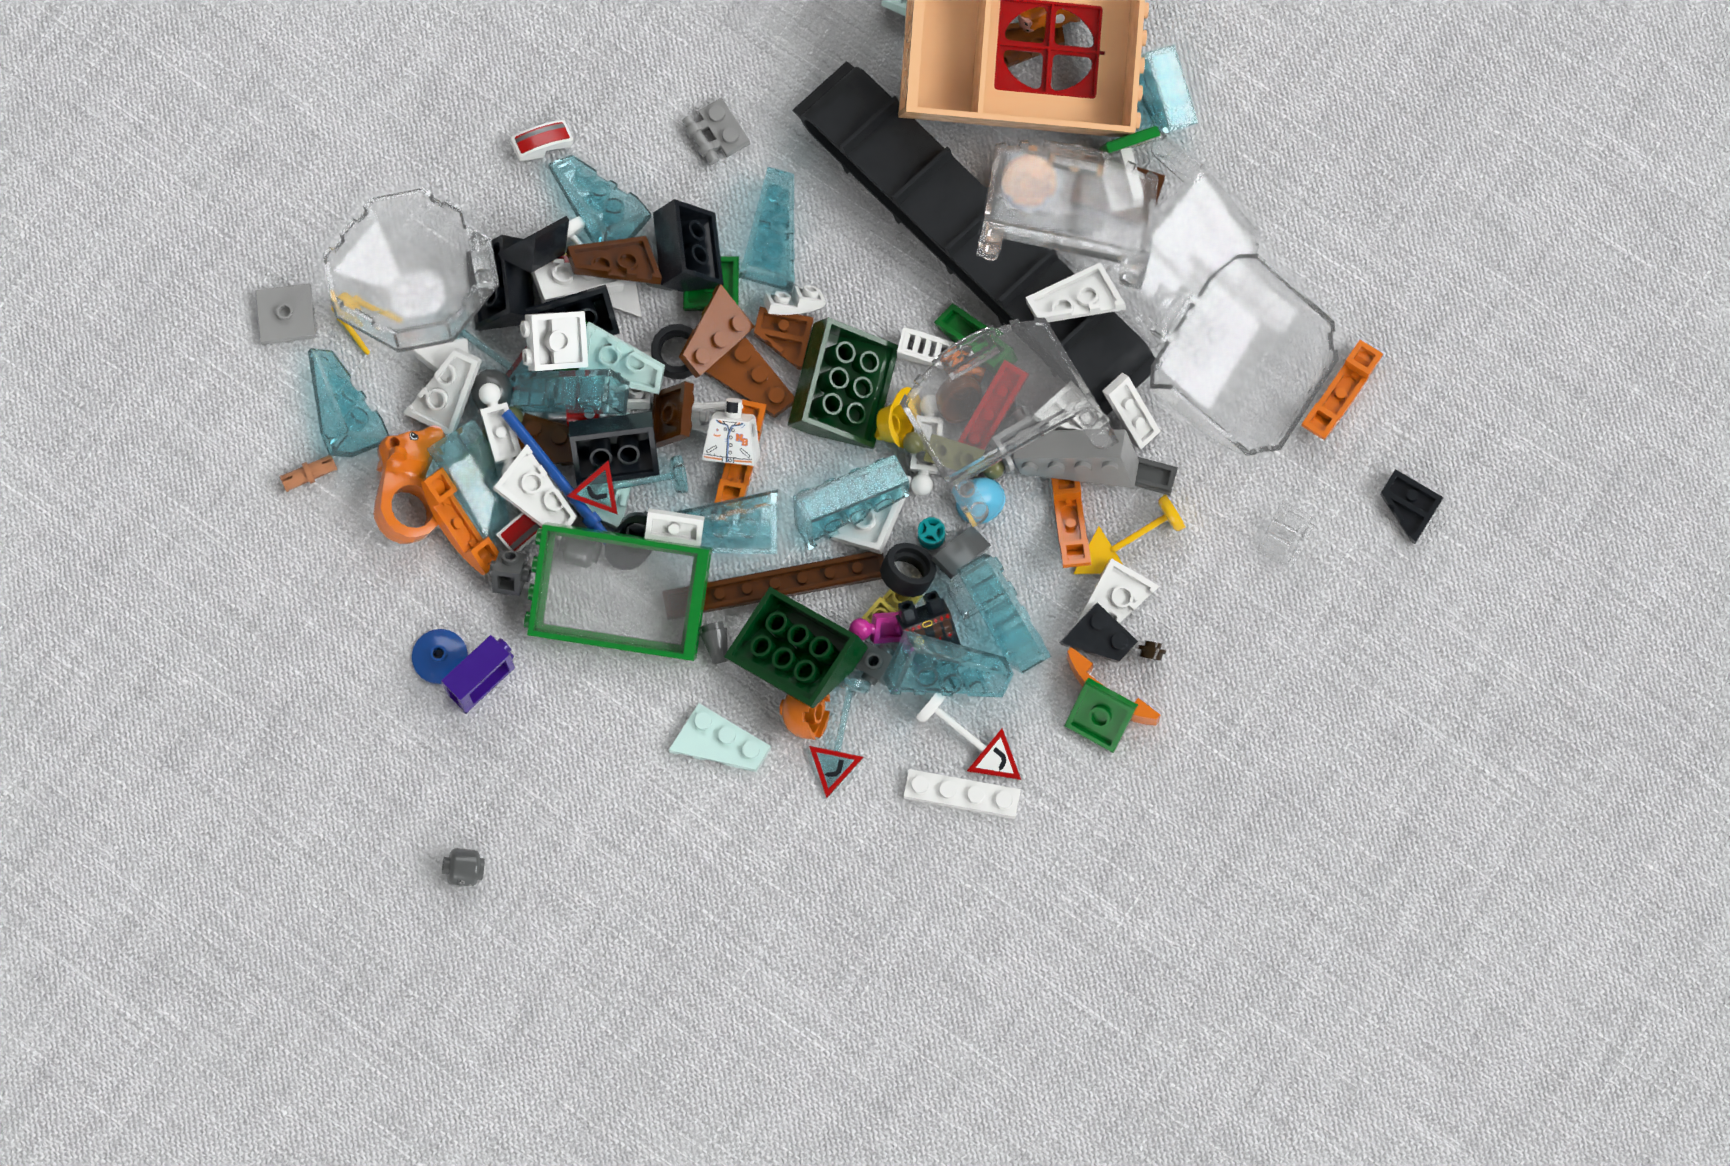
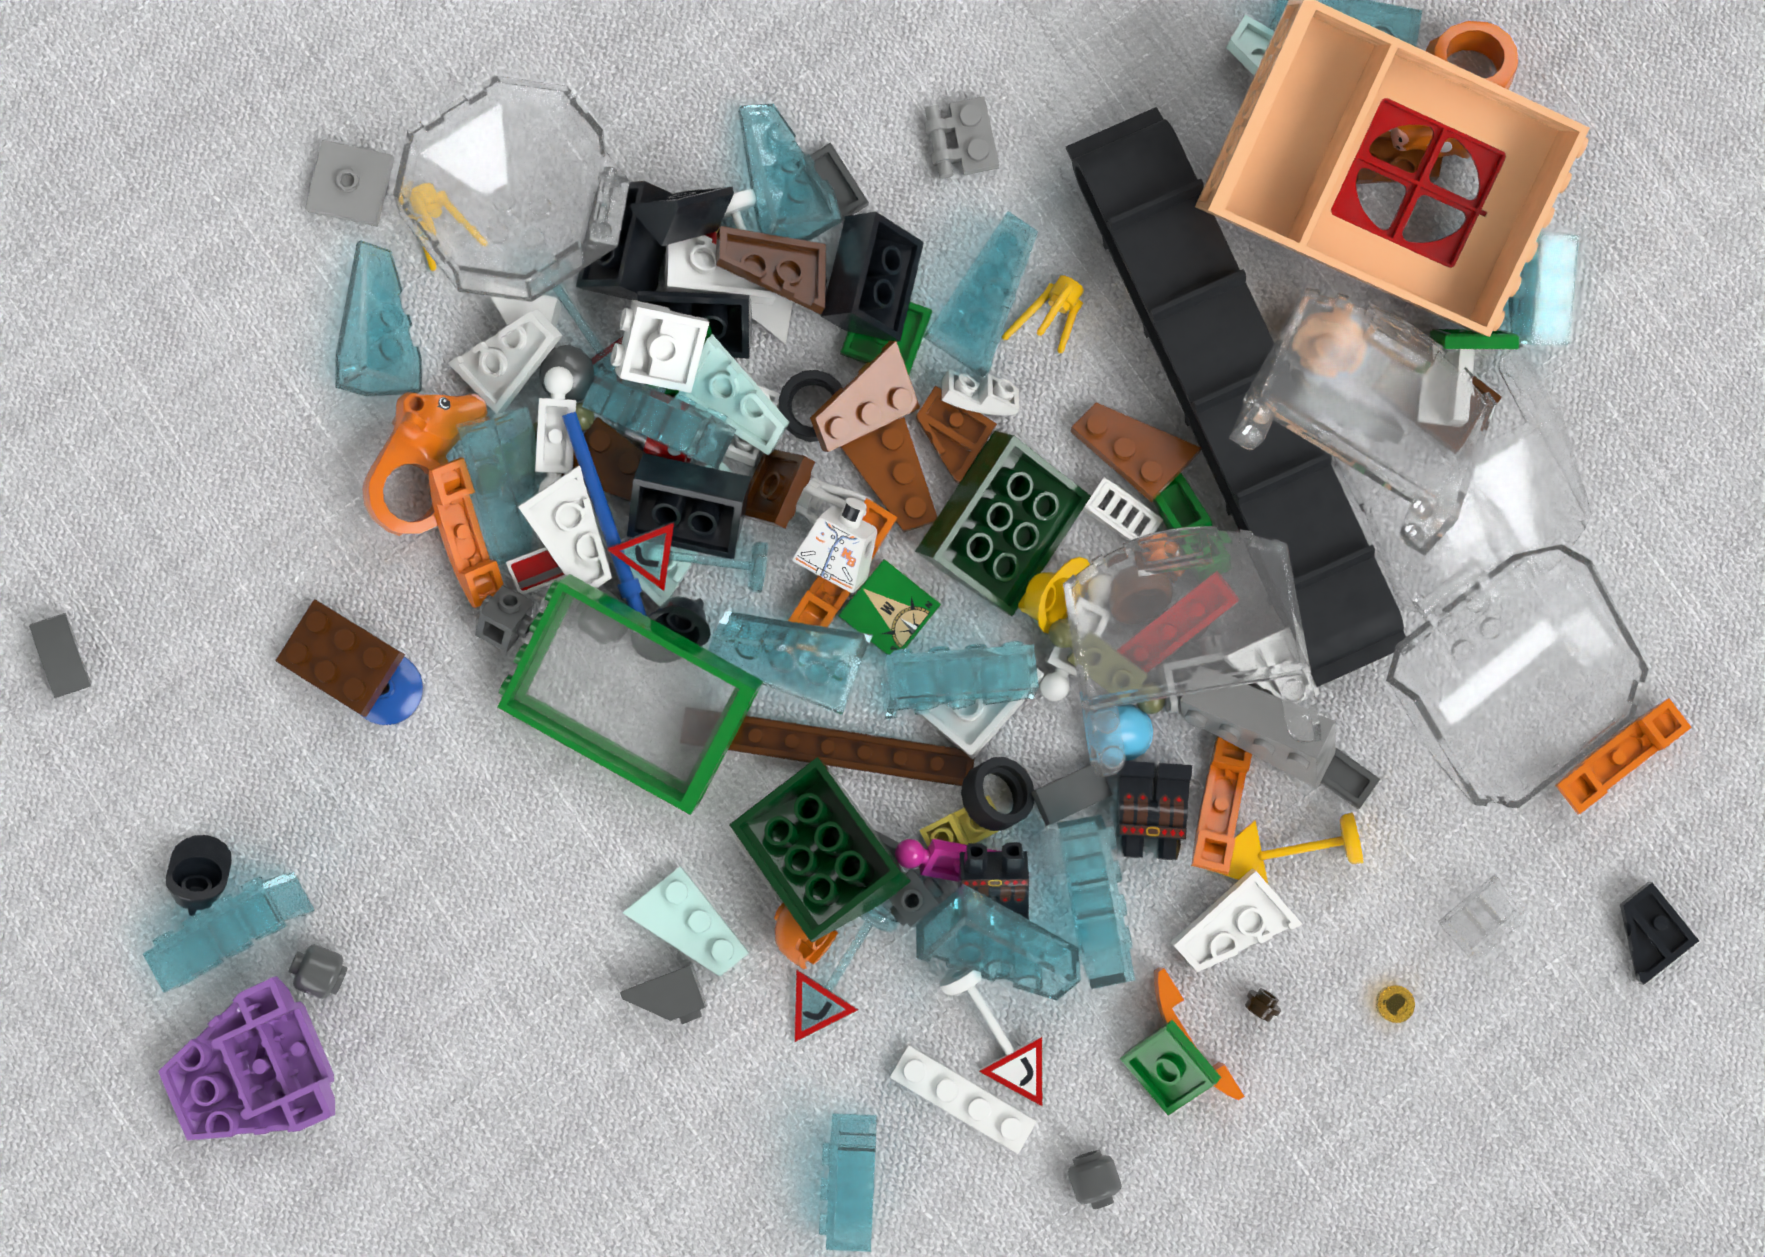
camera: 15 degrees right, 10 degrees up
nougat pin [280,454,338,492] -> none
dark purple window [441,635,515,714] -> none
slope [510,119,574,161] -> none
white plate [645,508,705,547] -> none
dark grey cone [700,621,729,664] -> none
teal wheel [918,517,945,550] -> none
white wing [1026,262,1126,324] -> none
black wing [1059,602,1138,663] -> none
white plate [1102,373,1161,450] -> none
none -> dark grey slope [29,613,91,698]
none -> clear light blue wedge [143,872,315,993]
none -> medium lavender wedge [158,976,335,1140]
none -> black piece [166,835,232,916]
none -> reddish brown plate [275,599,405,717]
none -> dark grey slope [620,964,708,1024]
none -> dark grey tile [800,143,869,224]
none -> clear light blue wedge [819,1113,877,1252]
none -> green tile [838,559,941,662]
none -> yellow plant [1002,275,1084,354]
none -> dark grey head [1068,1150,1122,1209]
none -> dark orange wing [1071,402,1201,502]
none -> black hips [1116,760,1193,860]
none -> clear yellow tile [1376,985,1415,1023]

